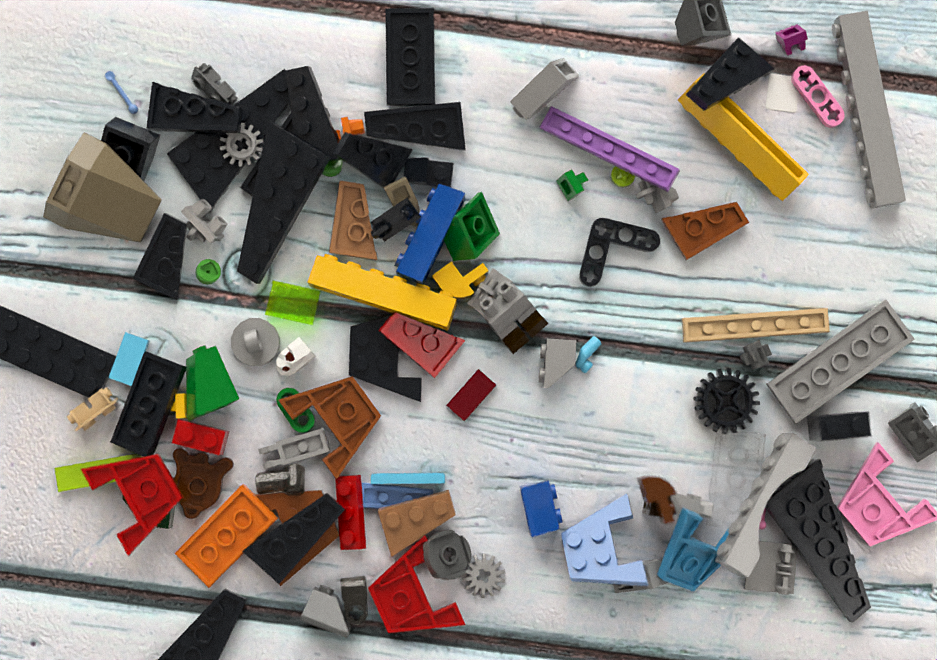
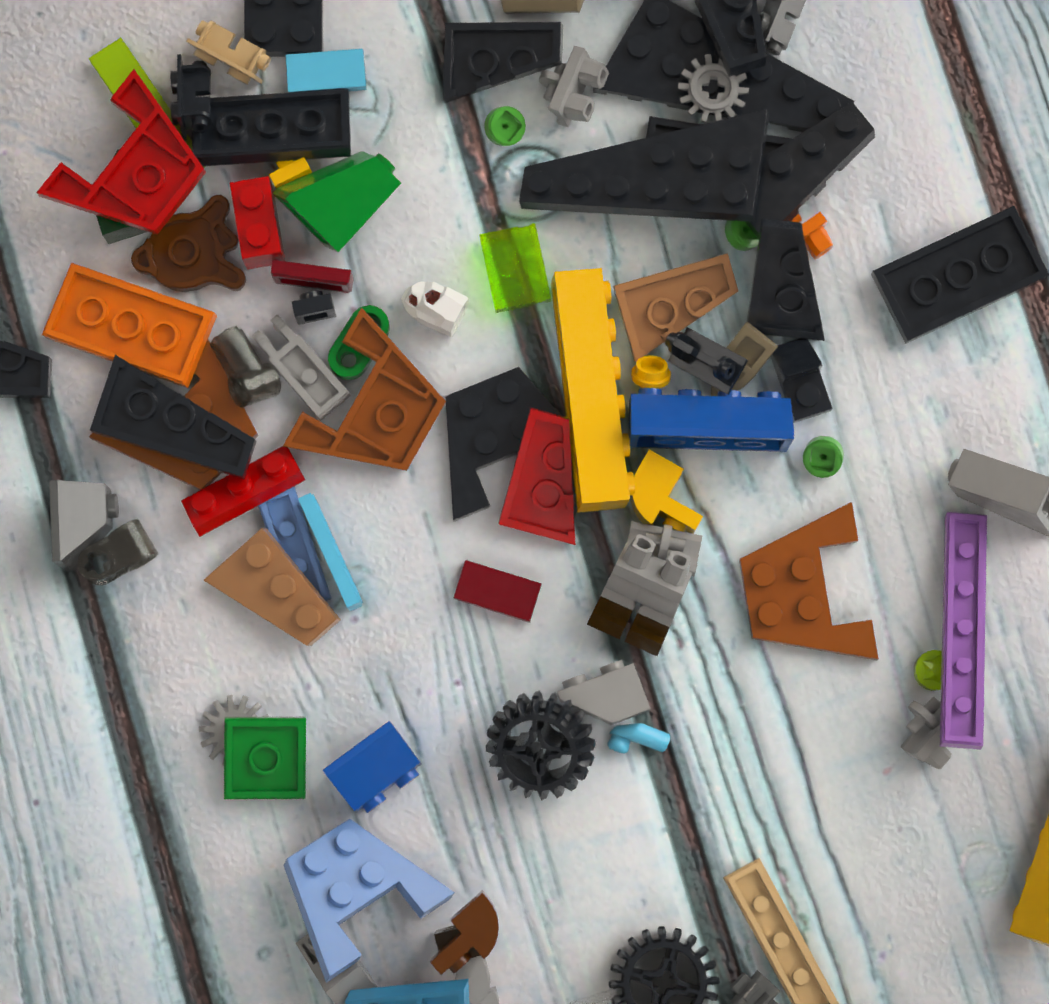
camera: 70 degrees right, 5 degrees down
light grey tile [231,318,280,366] -> none
black wing [364,102,466,151] -> none
red wing [368,535,466,633] -> none
dark grey plate [423,530,471,580] -> none
green slope [444,192,500,261] -> none
green tile [556,169,588,201] -> none
black beam [579,218,660,287] -> none
dark orange wing [661,202,749,260] -> none
none -> black hinge [170,54,212,141]
none -> green tile [224,716,306,799]
none -> dark red tile [271,260,354,293]
none -> black plate [291,290,337,325]
none -> black gear [486,690,596,801]
none -> yellow plate [631,355,671,389]
none -> dark orange wing [739,502,879,661]
none -> bright green tile [803,436,844,478]

